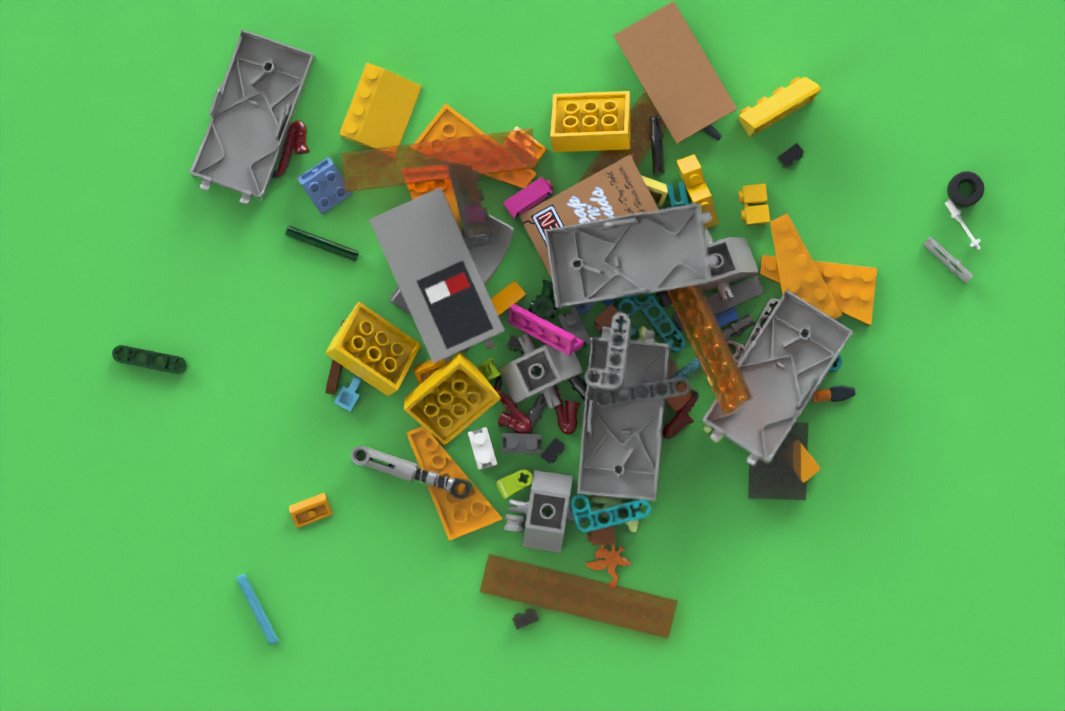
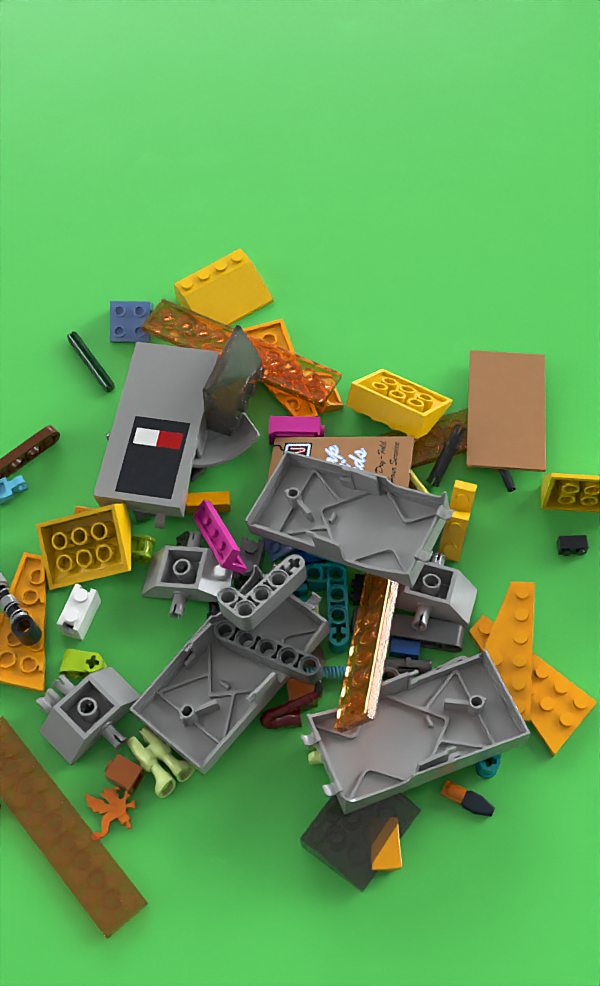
camera: 35 degrees right, 25 degrees down
light grey piece [189,29,315,205] -> none
dark red piece [272,121,310,178] -> none
yellow slope [325,302,421,396] -> none
dark red piece [494,376,532,434] -> none
dark grey brick [502,433,542,455] -> none
dark grey pin [527,395,547,434] -> none
dark green connector [528,279,557,319] -> none
black piece [541,437,565,464] -> none
dark red piece [553,385,581,435] -> none
teal beam [571,495,651,532] -> none
yellow piece [738,183,770,226] -> none

